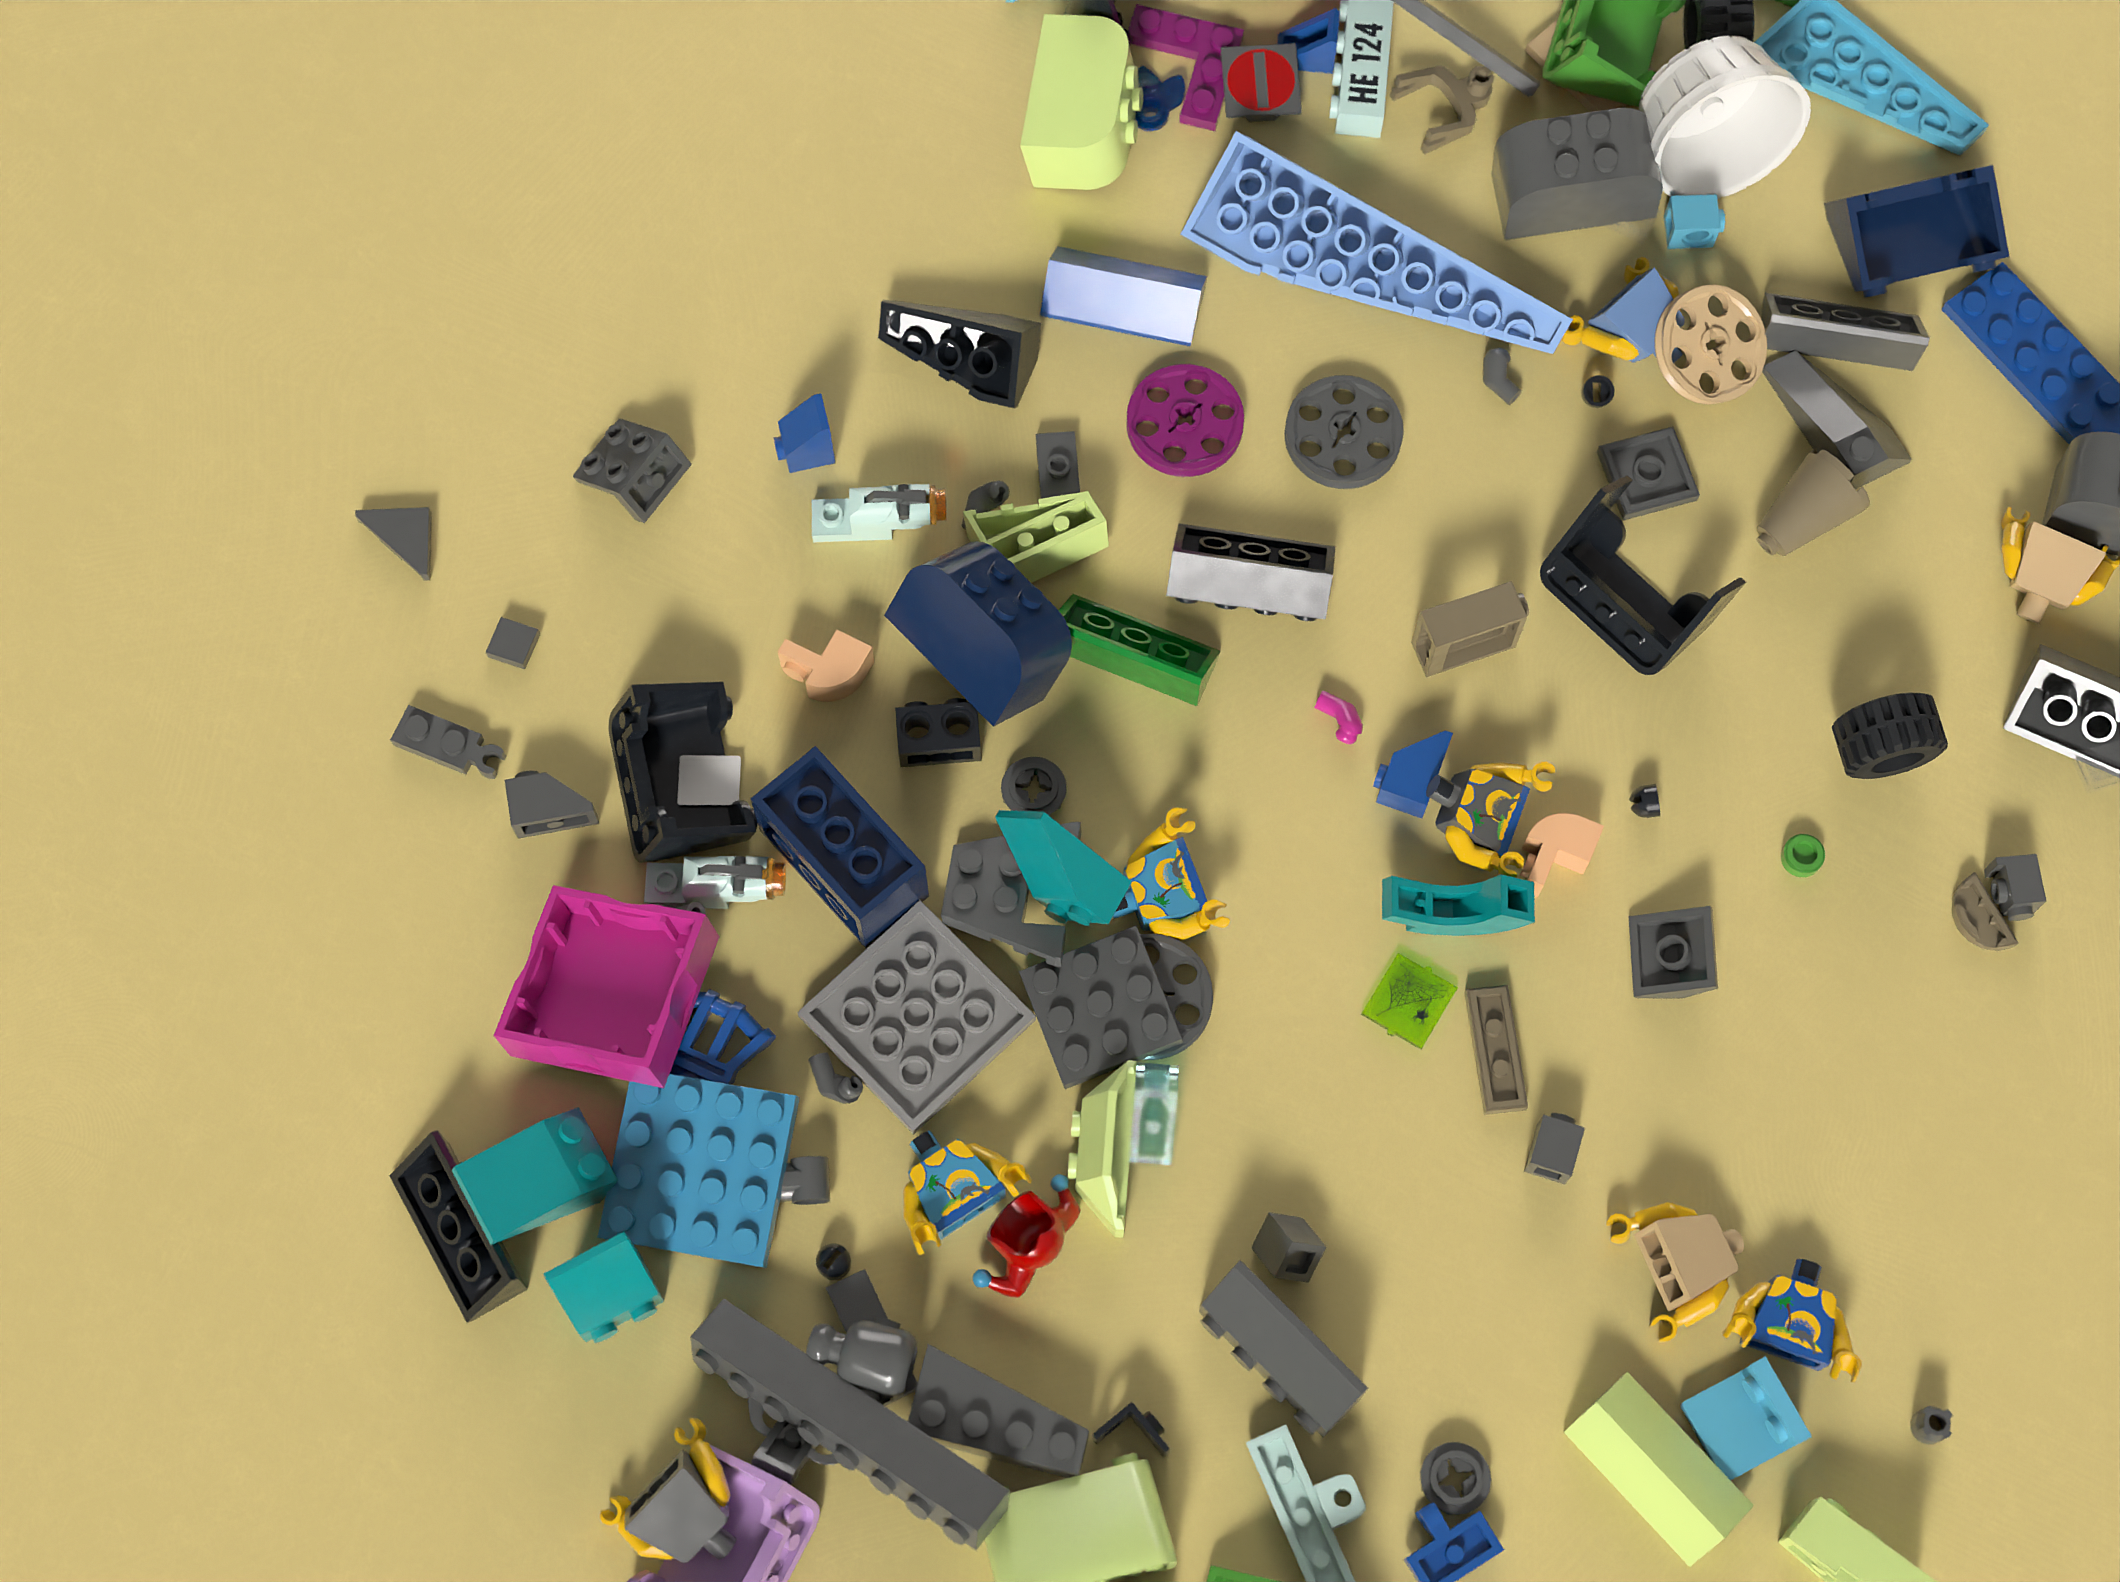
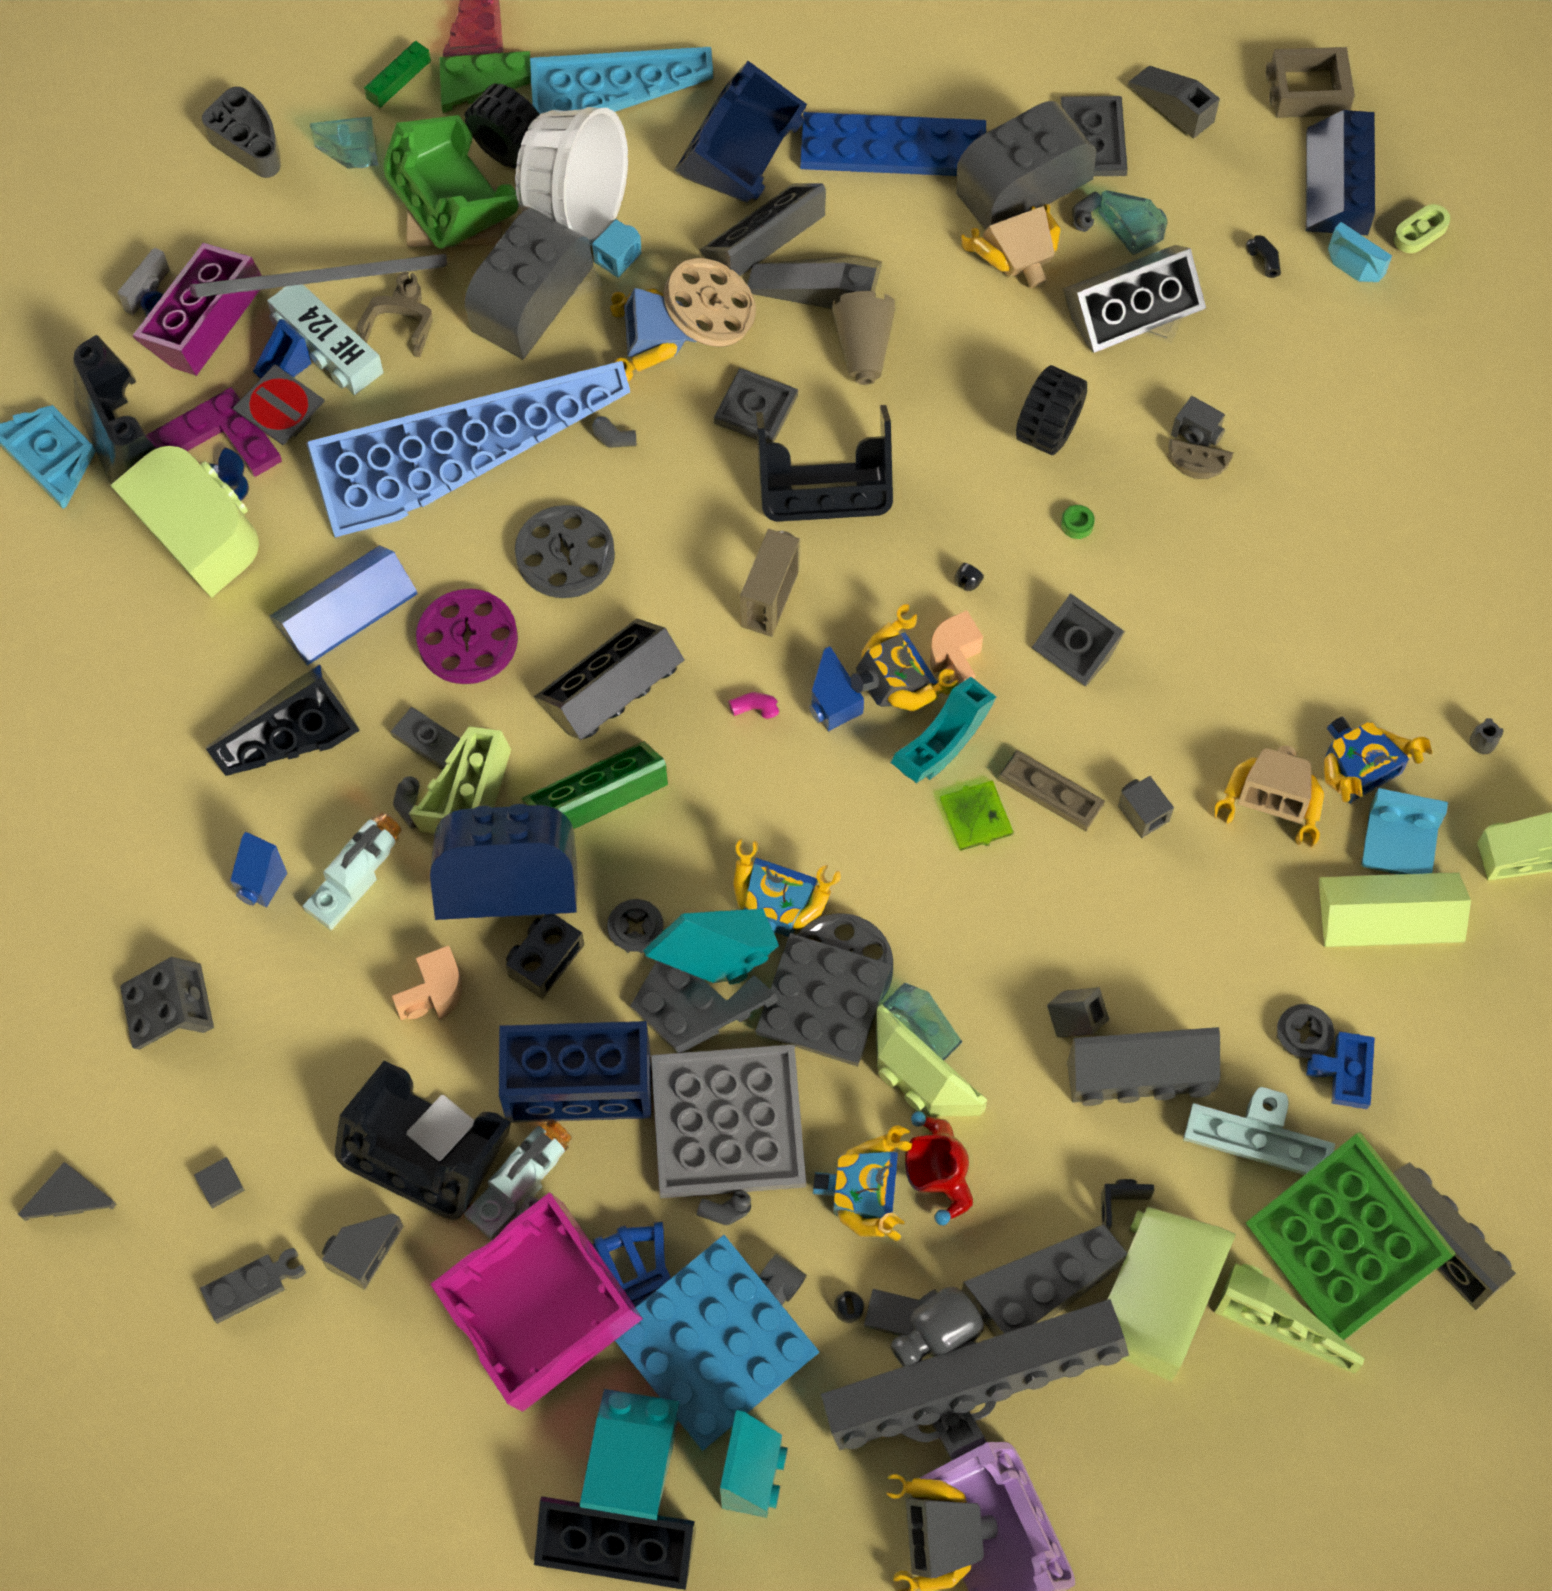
camera: 50 degrees left, 5 degrees down
black hinge [1581,375,1615,408] -> none

